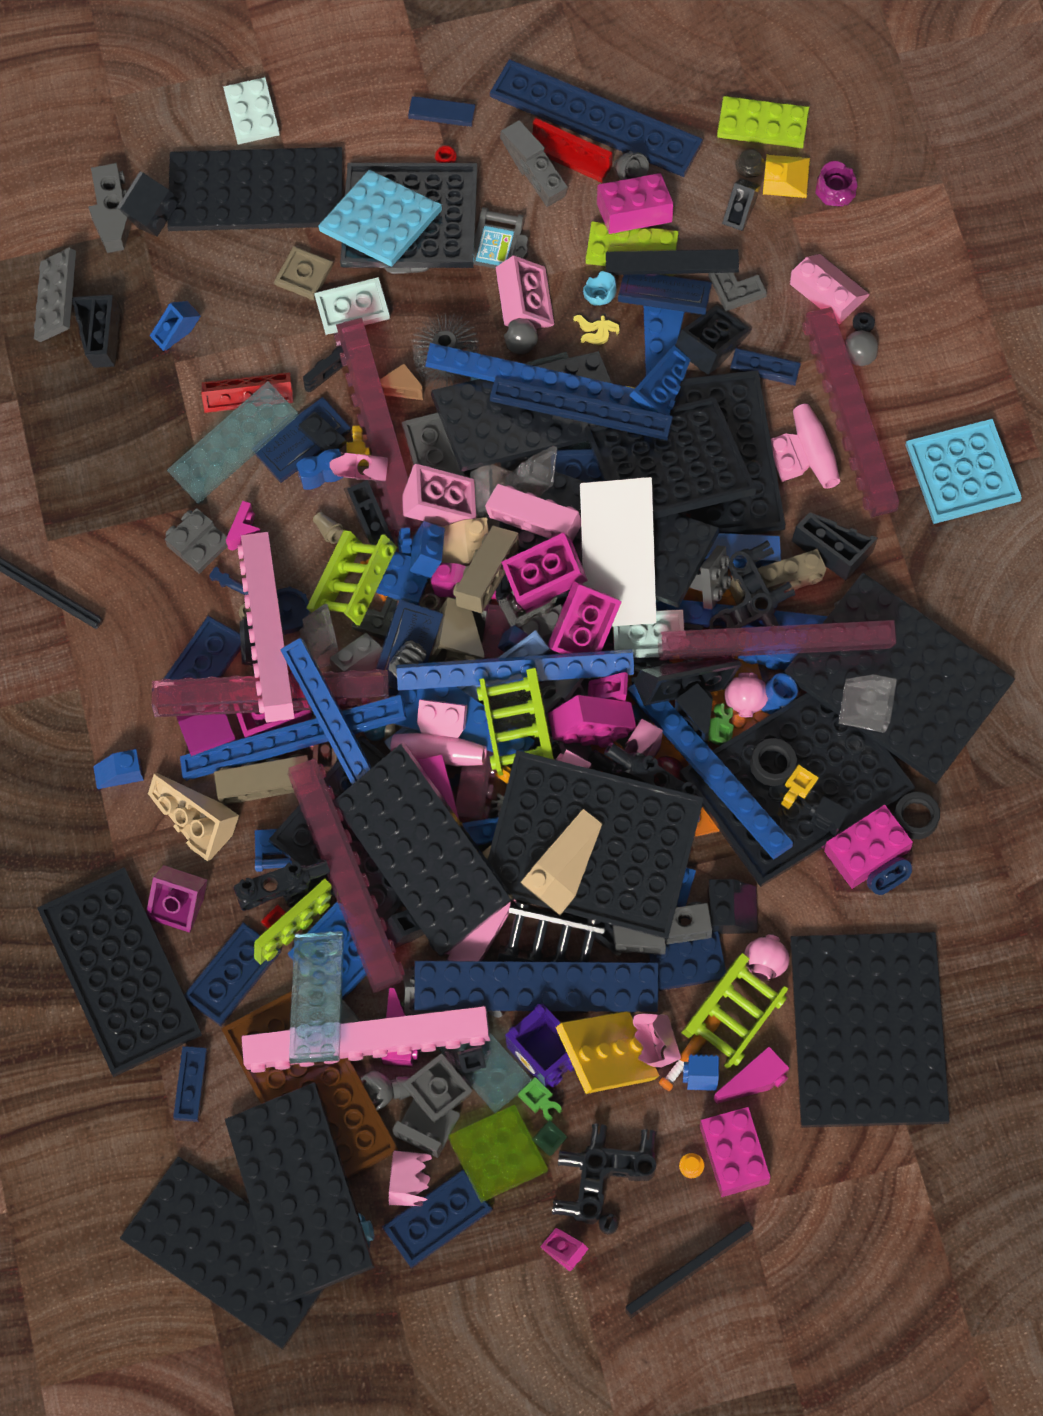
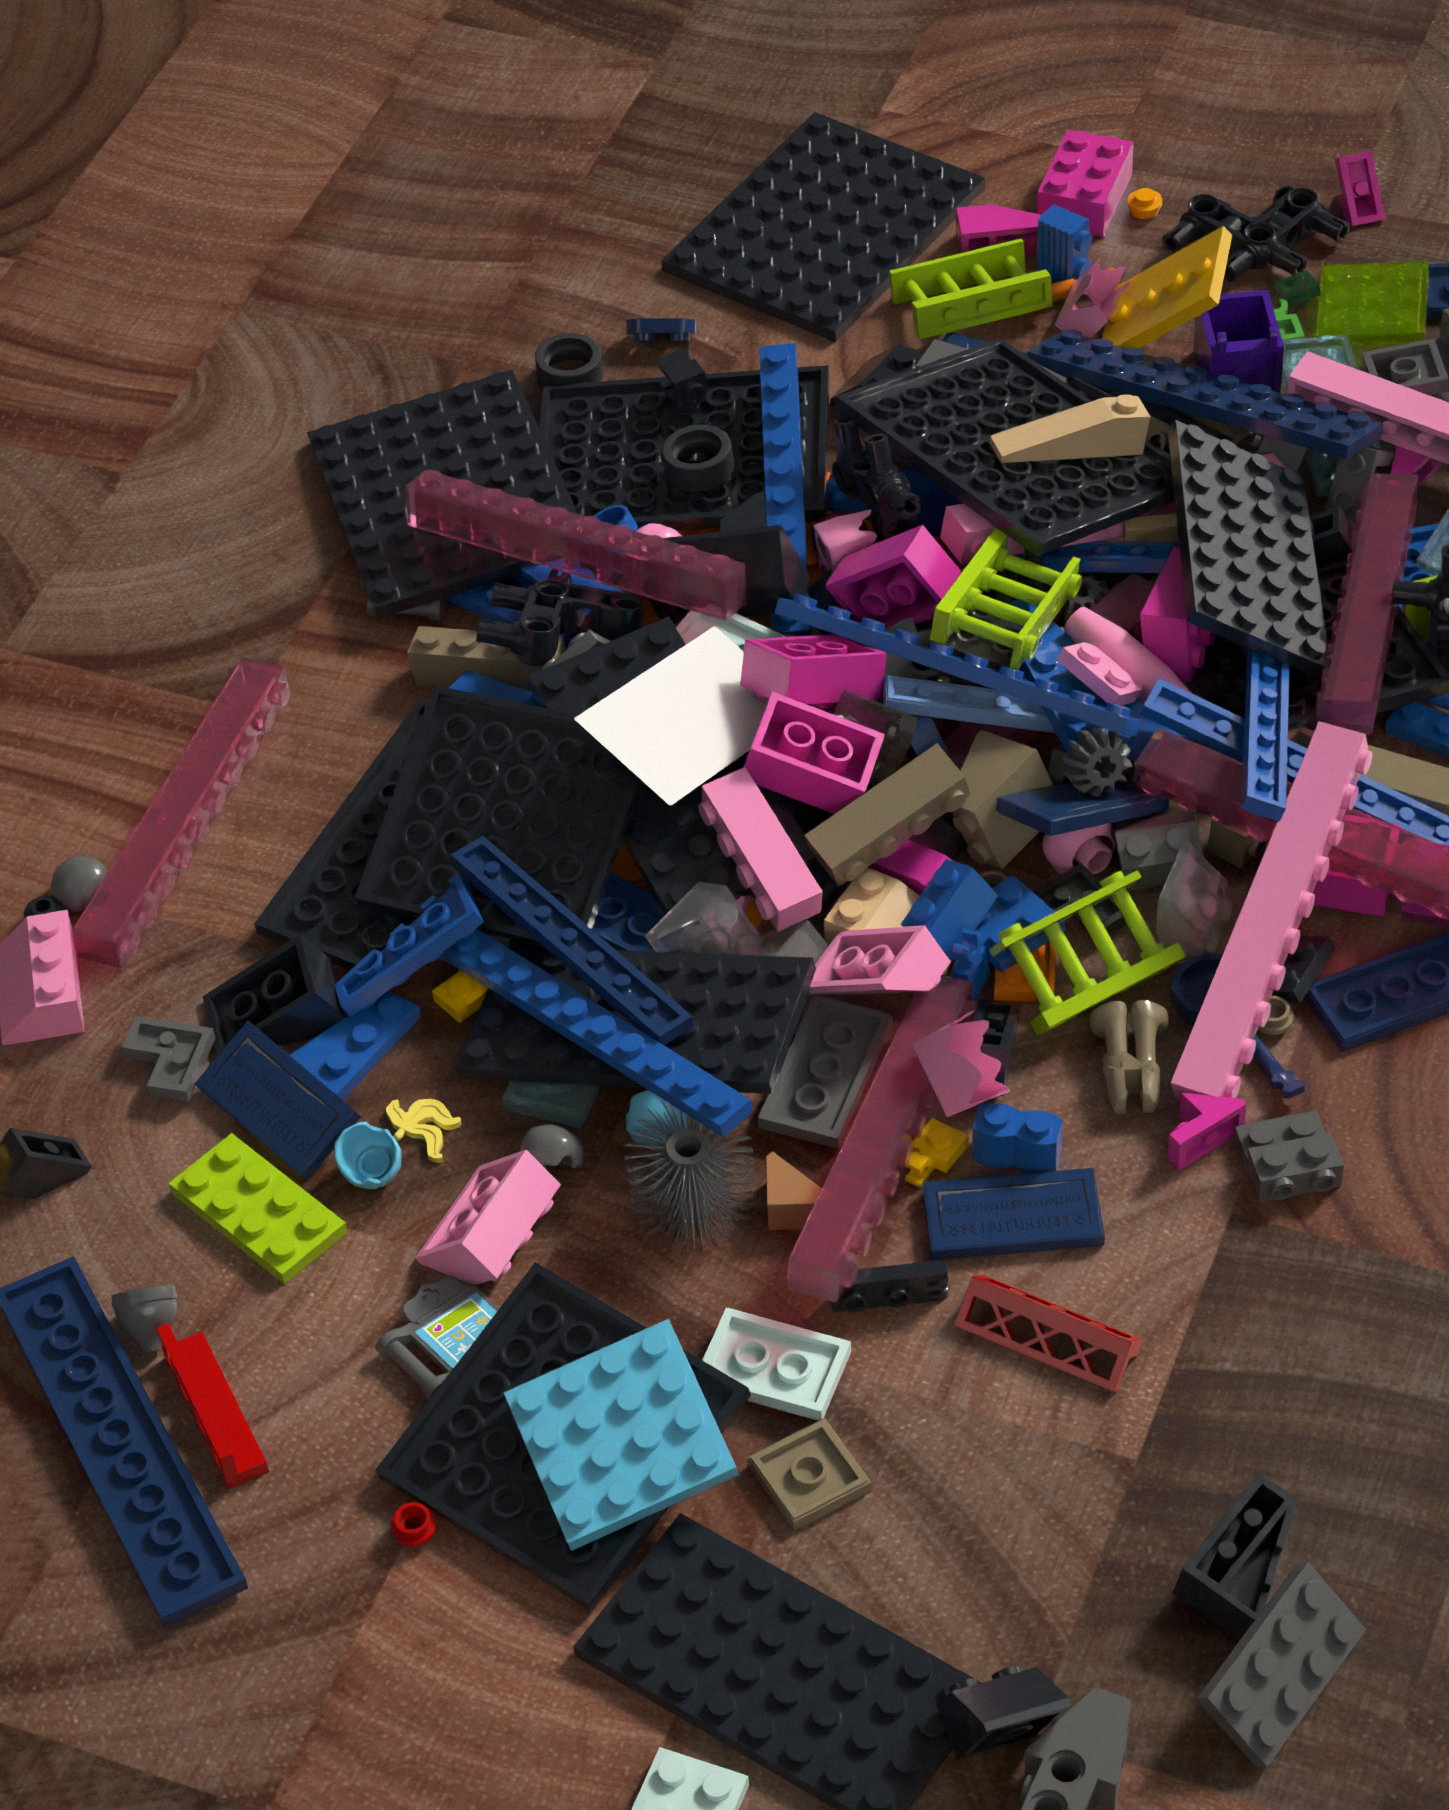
camera: 145 degrees left, 20 degrees down
blue slope [150,301,201,351] -> none
clear light blue plate [167,381,298,504] -> none
black plate [298,411,346,452] -> none
dark tan cone [313,512,344,544] -> none
dark blue tile [408,96,476,127] -> none
dark grey brick [500,120,568,207] -> none
dark pink slope [588,672,628,701] -> none
dark pink brick [597,173,673,234] -> none
black tile [606,249,739,275] -> none
black tile [625,1222,754,1319] -> none
dark blue tile [730,348,801,386] -> none
bright pink plant [744,934,790,981] -> none
bright pink plate [770,404,840,489] -> none
yellow plate [781,765,818,809] -> none
black wedge [792,512,878,581] -> none
dark pink brick [824,805,913,889] -> none
clear slope [839,674,897,733] -> none
medium azure plate [905,419,1022,524] -> none
none -> dark tan piece [1089,1000,1169,1114]

